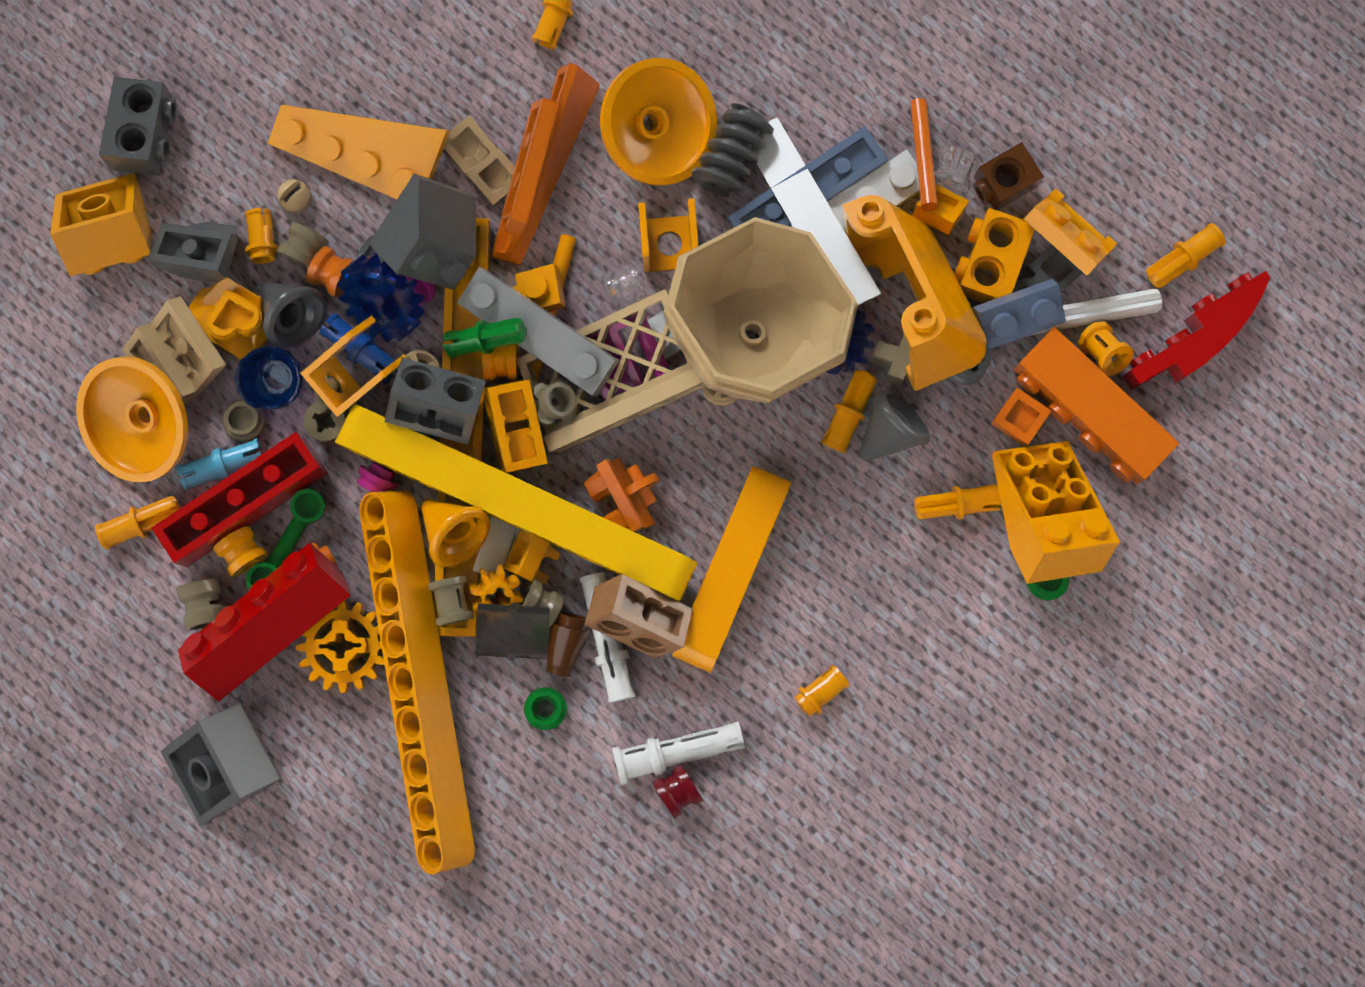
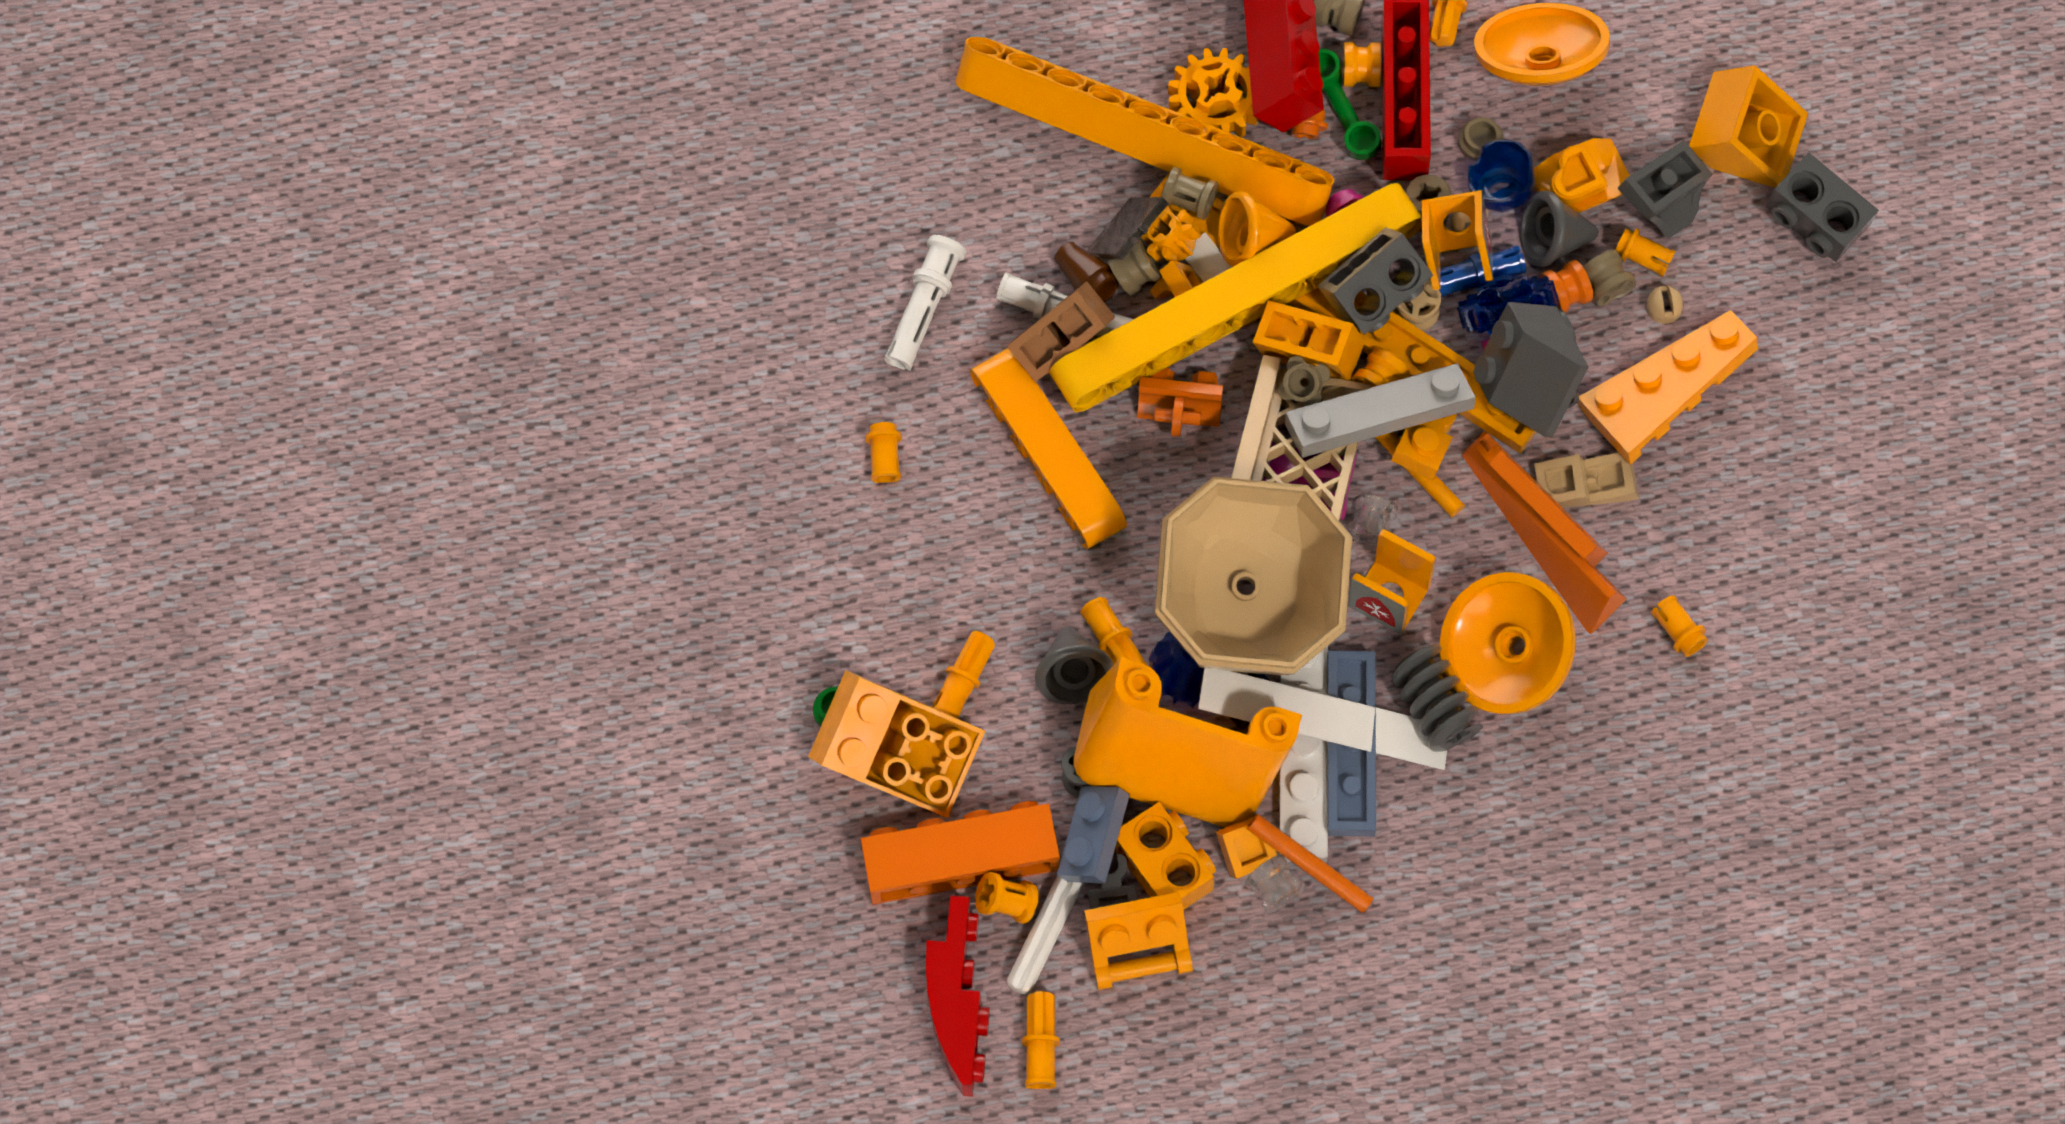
camera: 125 degrees right, 15 degrees down
tan slope [122,296,226,406] -> none
medium azure pin [176,438,263,491] -> none
green axle [443,318,527,358] -> none
green plate [524,687,567,730] -> none
dark red wheel [652,764,704,819] -> none
reddish brown brick [973,142,1044,210] -> none
orange plate [991,387,1051,447] -> none

